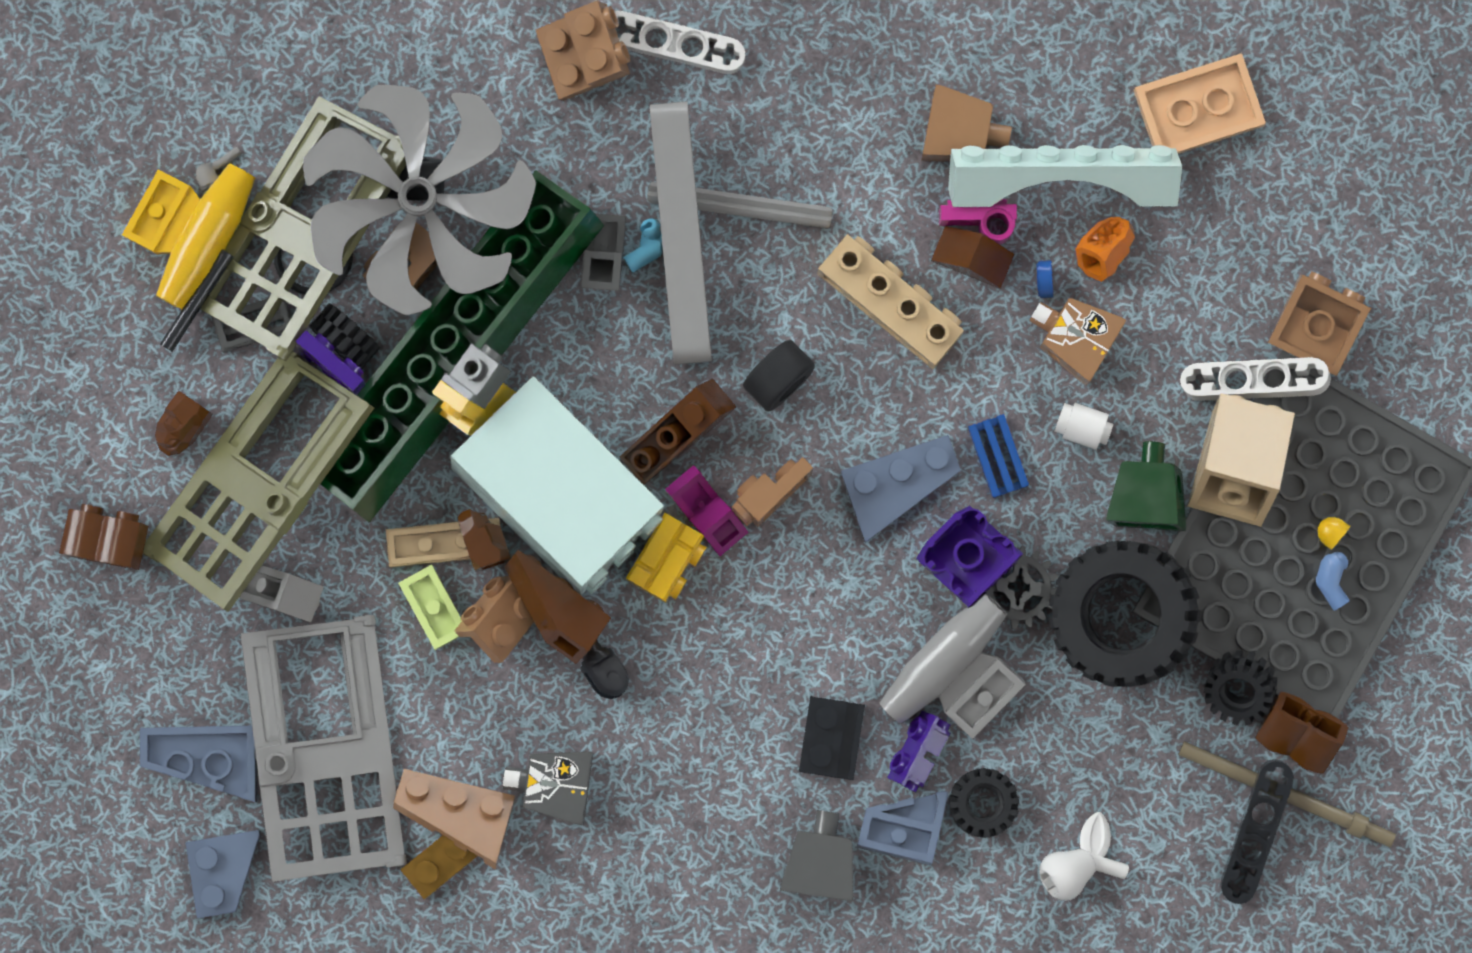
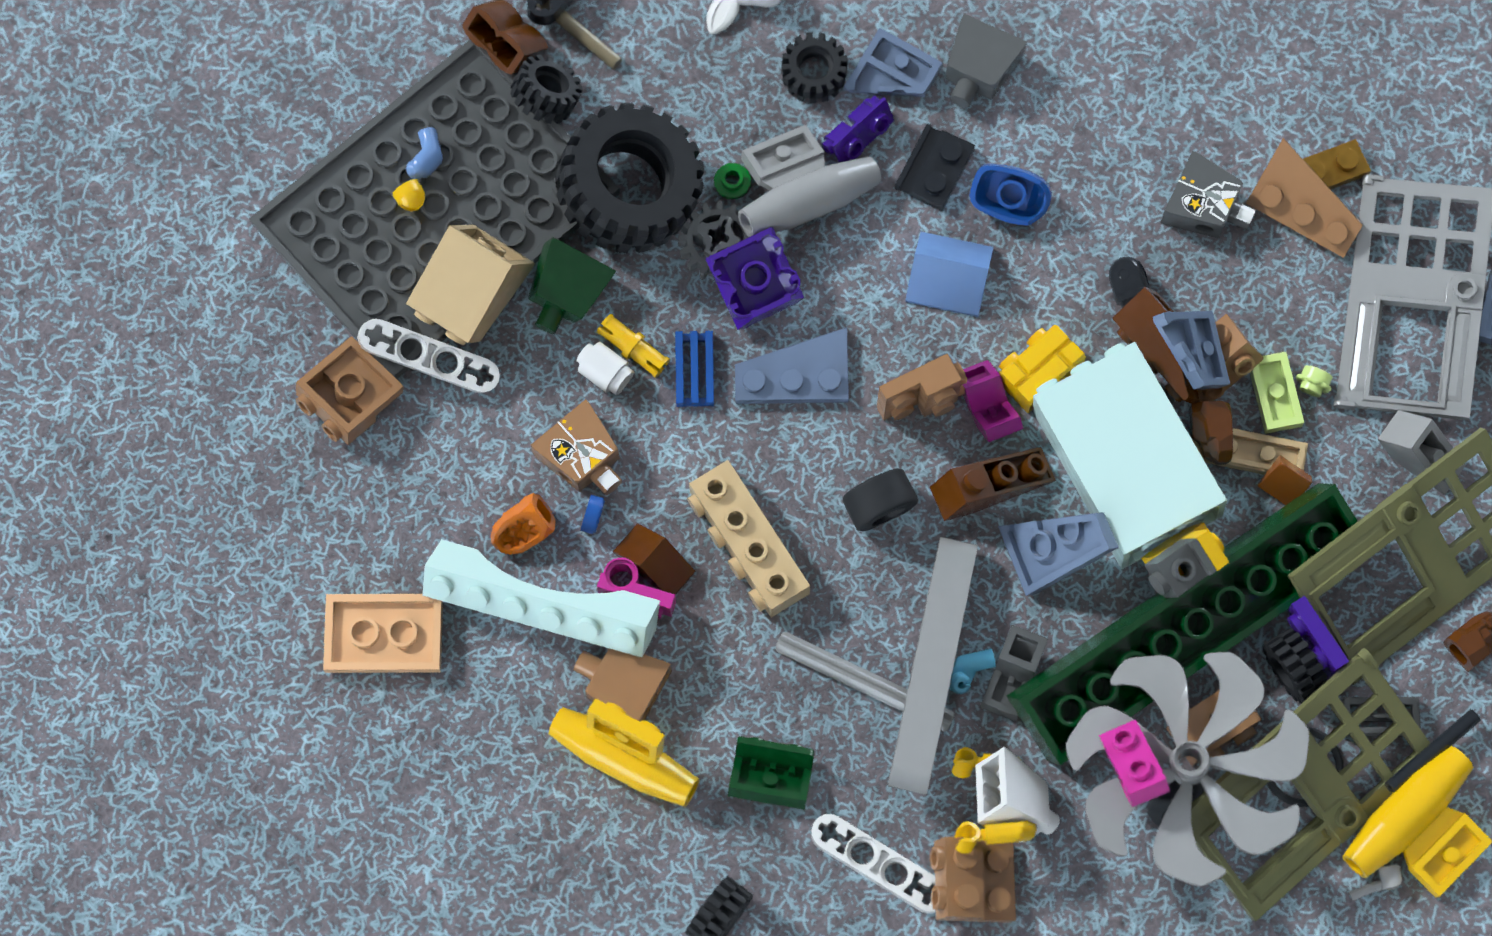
camera: 160 degrees left, 10 degrees down
none -> yellow plate [548,698,700,807]
none -> yellow pin [597,314,670,378]
none -> green plate [714,163,751,200]
none -> dark green bracket [728,736,815,810]
none -> medium blue slope [905,232,993,317]
none -> white torso [952,747,1060,854]
none -> blue piece [969,163,1052,226]
none -> sand blue wing [998,512,1118,596]
none -> dark pink plate [1099,719,1170,808]
none -> sand blue wing [1153,311,1230,390]
none -> dark orange slope [1257,455,1313,505]
none -> yellowish green plate [1296,365,1333,397]

